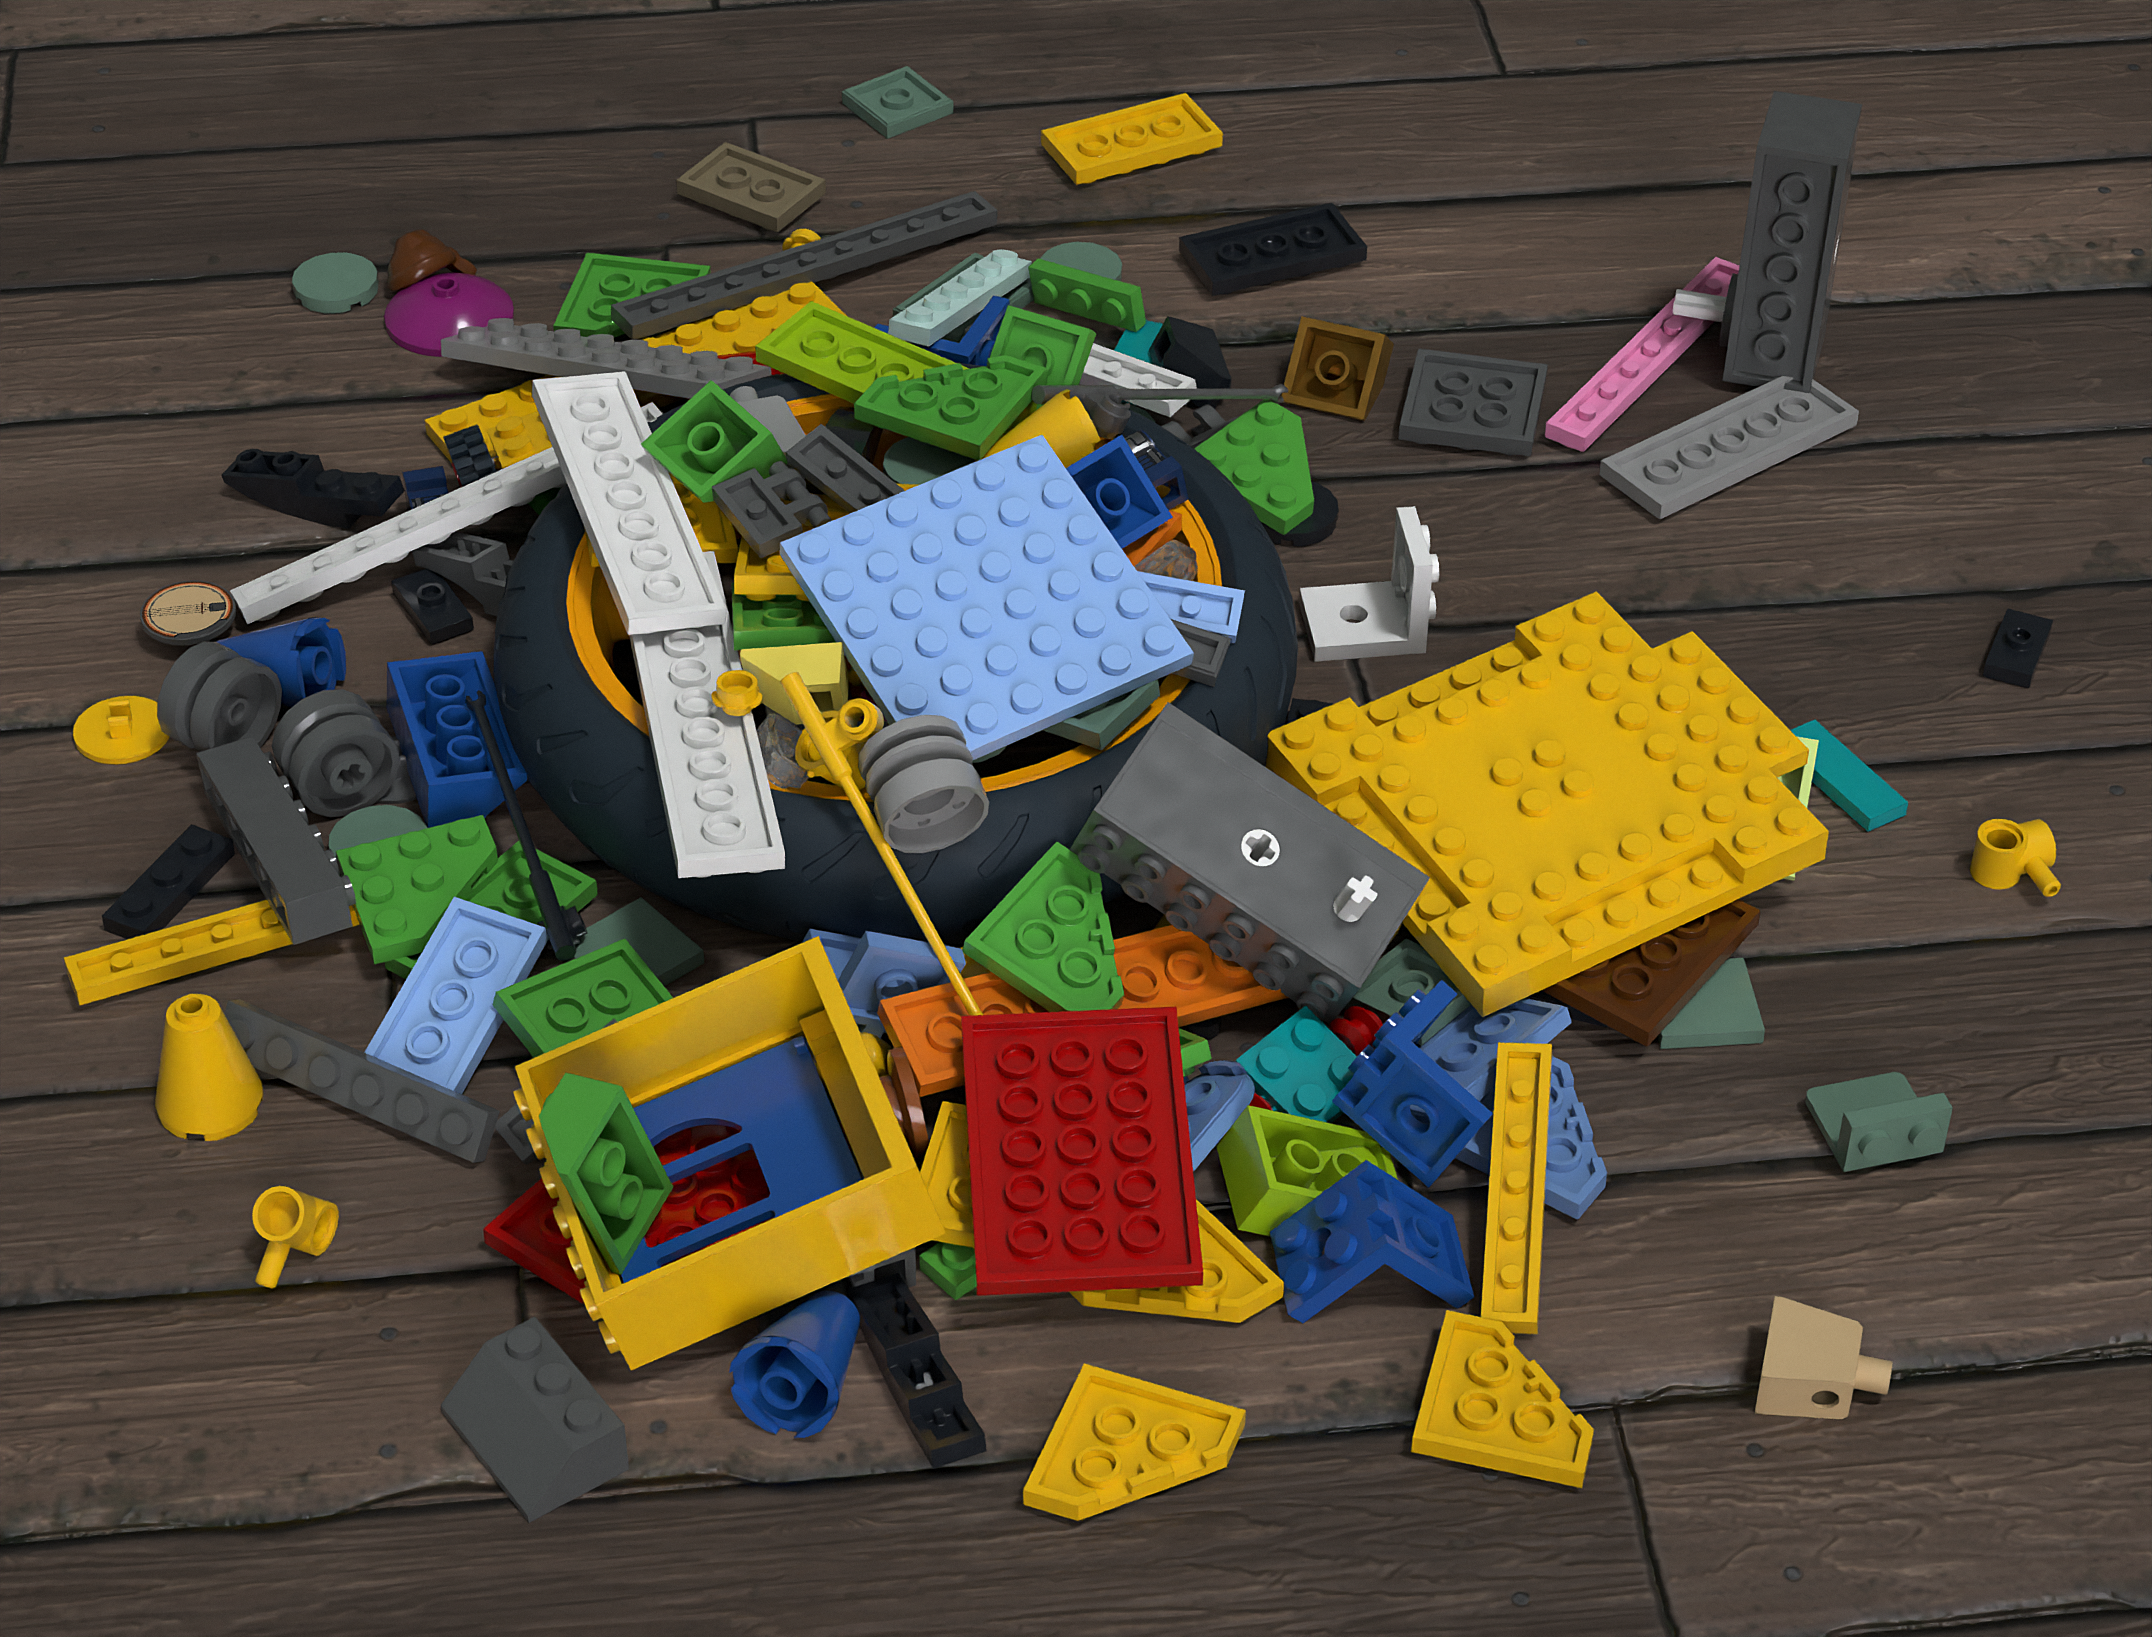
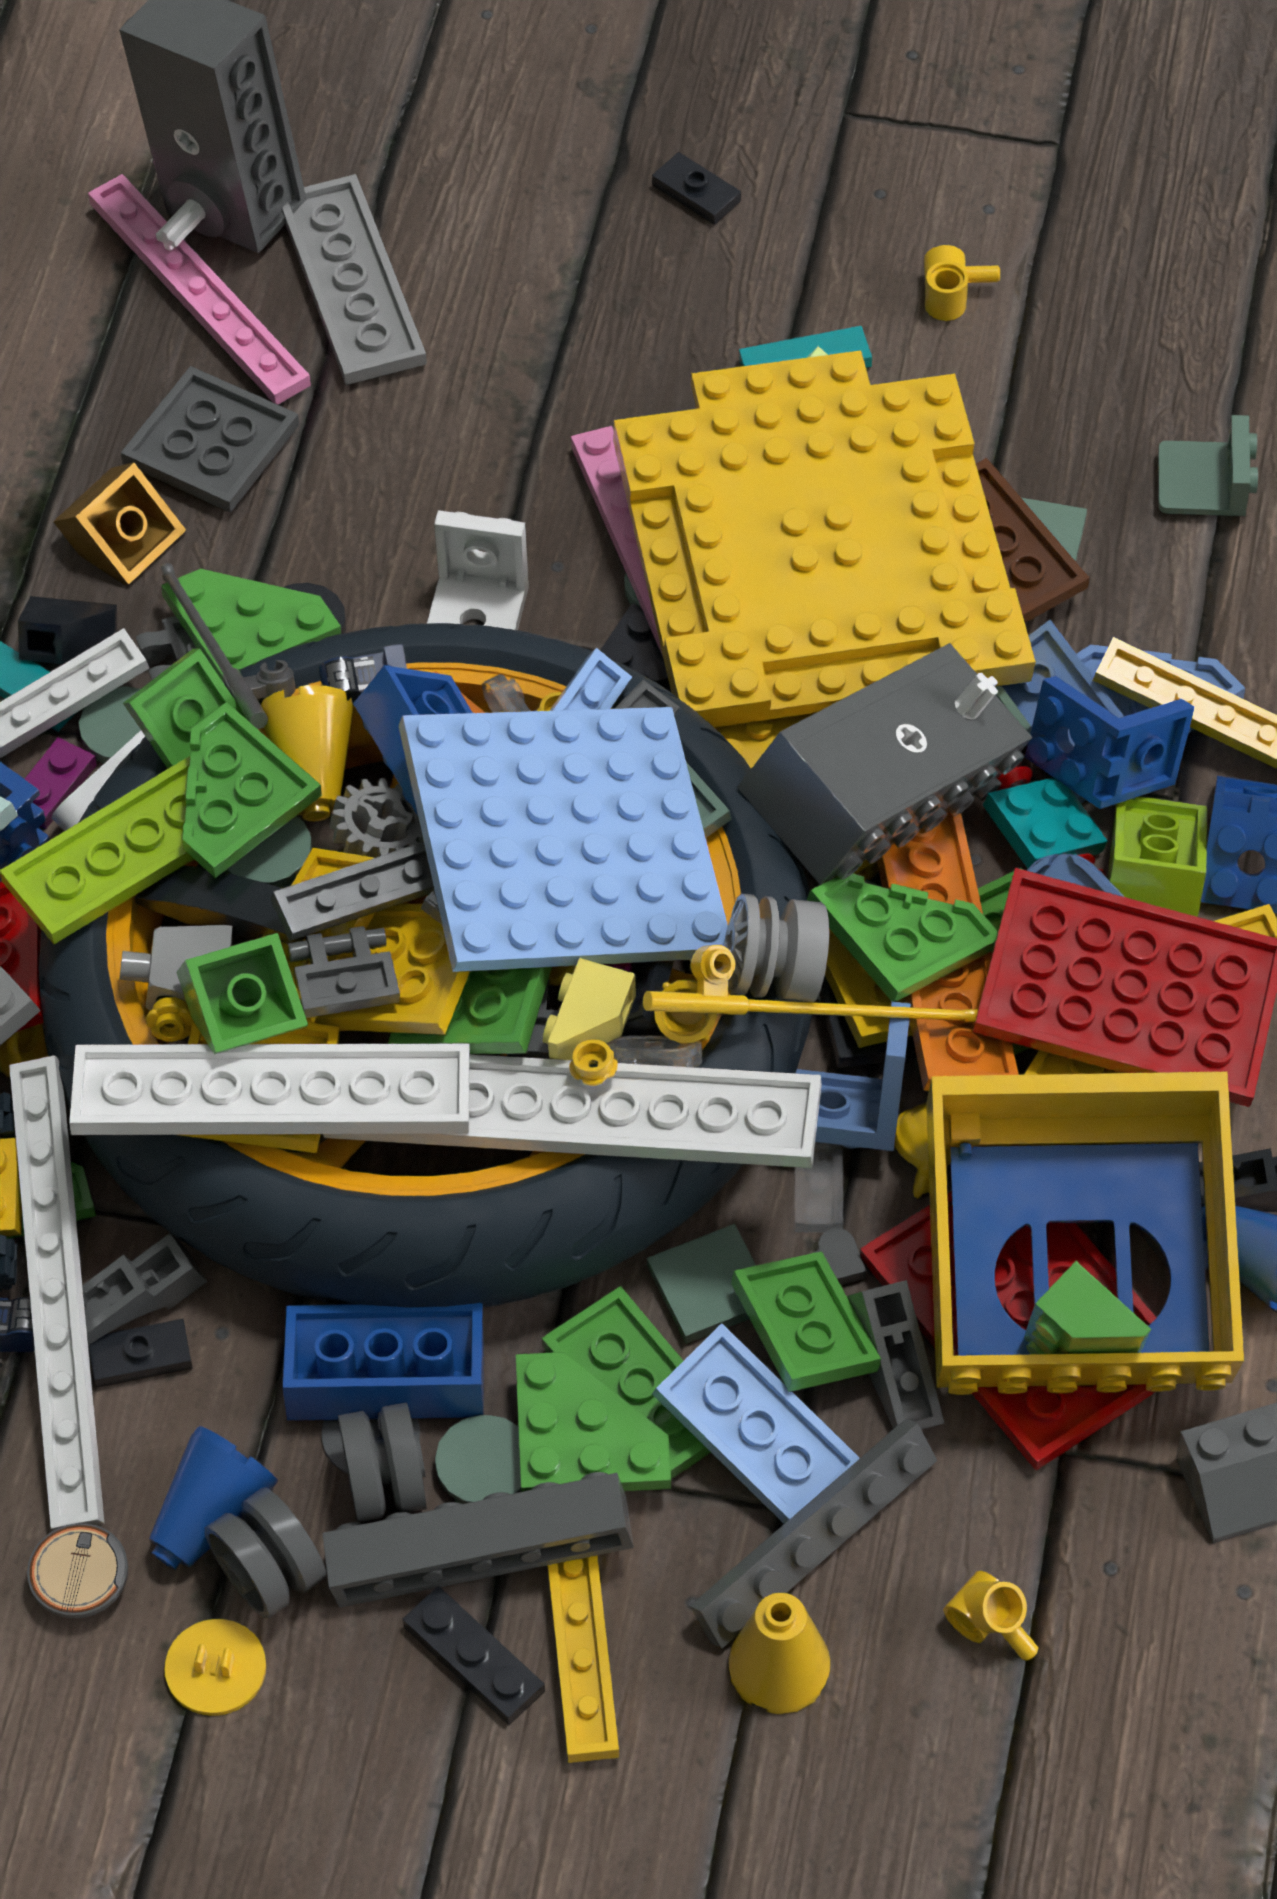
camera: 70 degrees left, 15 degrees up
black piece [465,690,588,961] -> none

